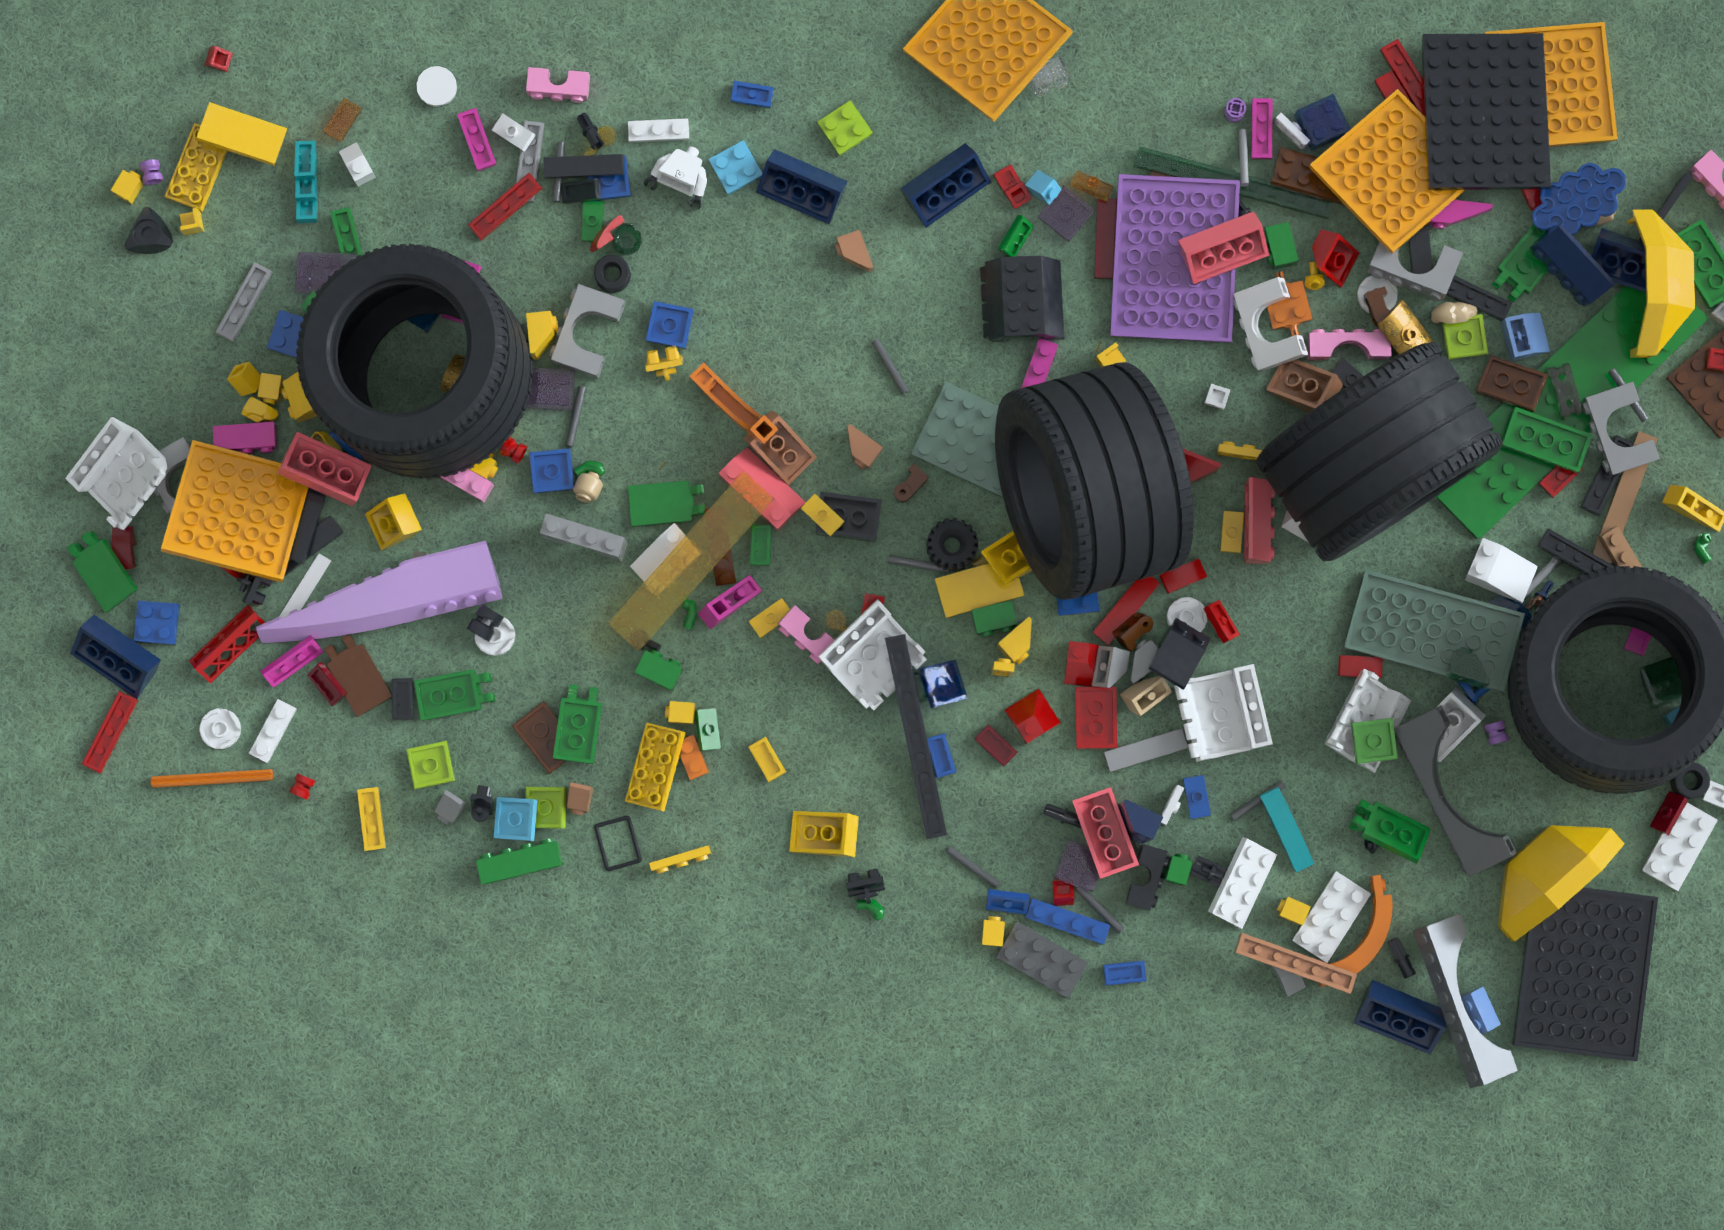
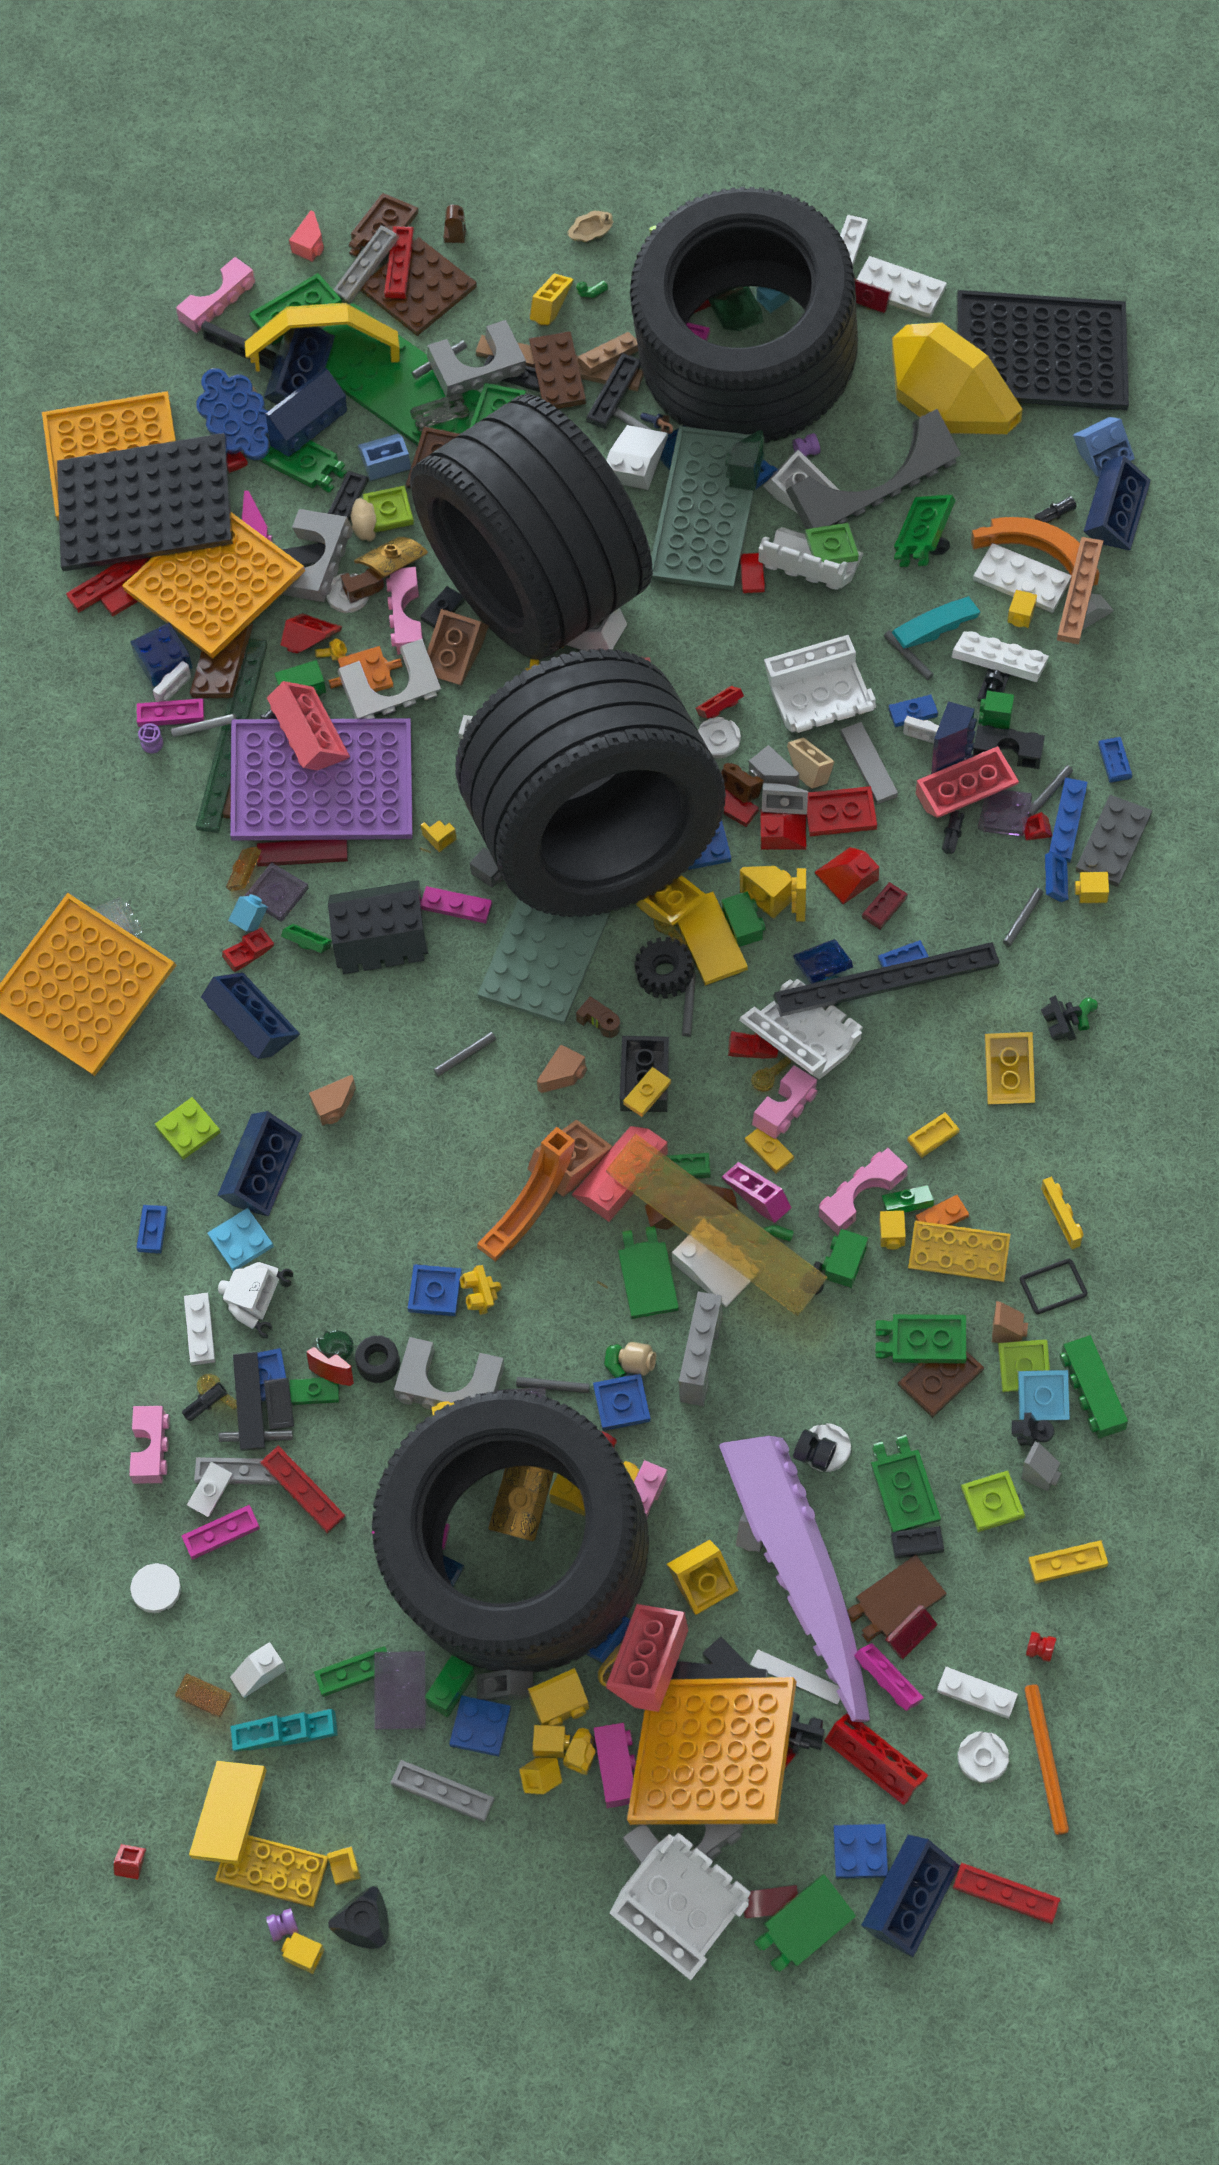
camera: 90 degrees left, 20 degrees down
black slope [1148,618,1211,690] -> none
arch [1413,913,1518,1088] -> none
none -> reddish brown plate [529,331,586,409]
none -> bright pink arch [819,1148,908,1235]

